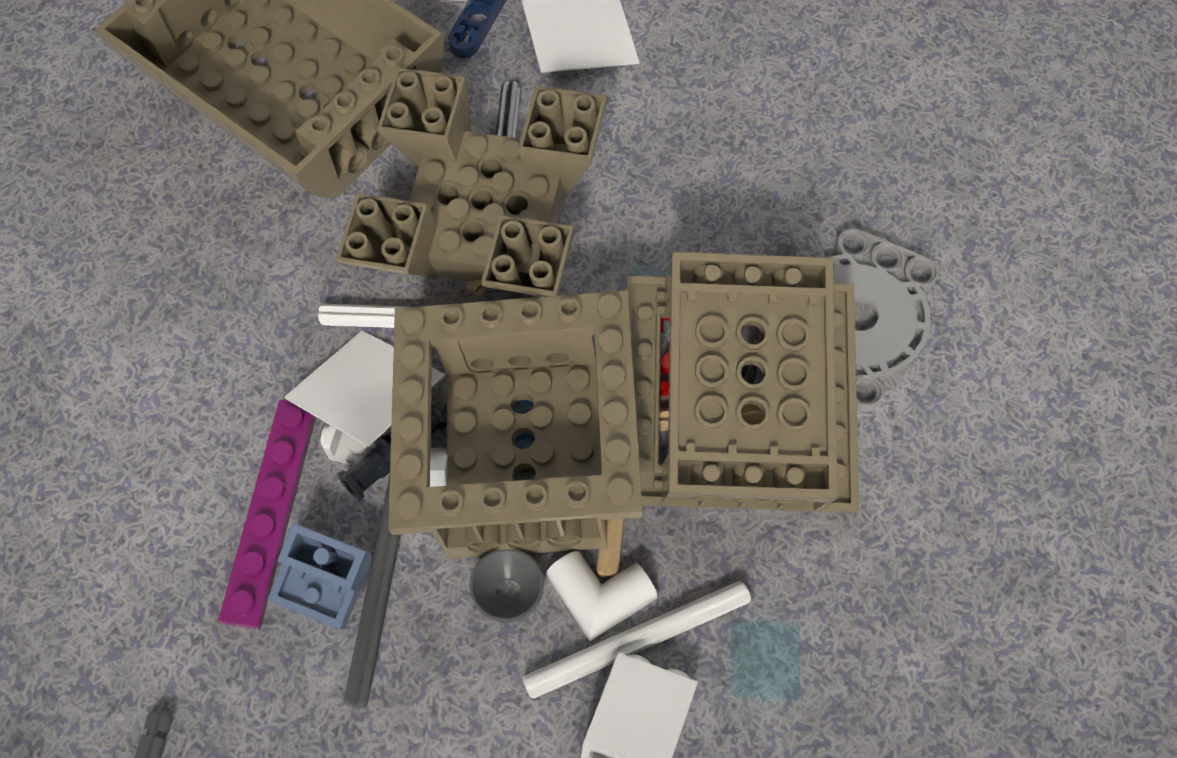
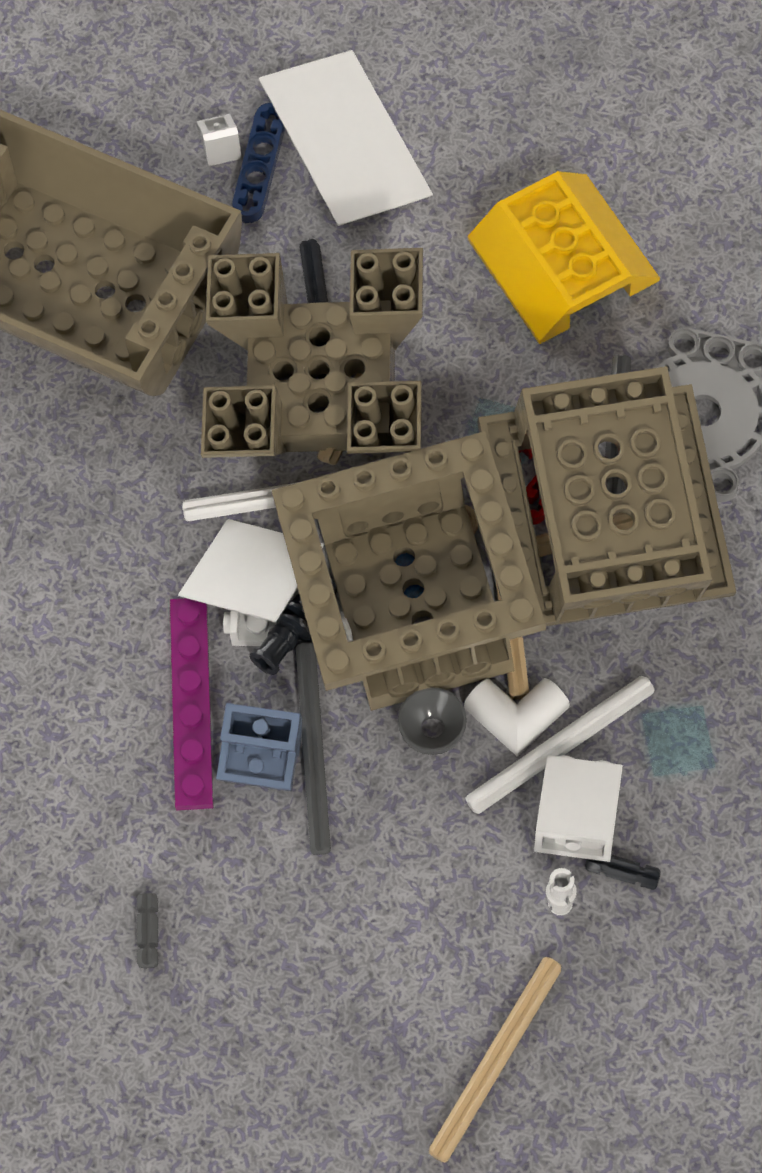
camera: 10 degrees left, 0 degrees up
none -> yellow slope [467,171,660,345]

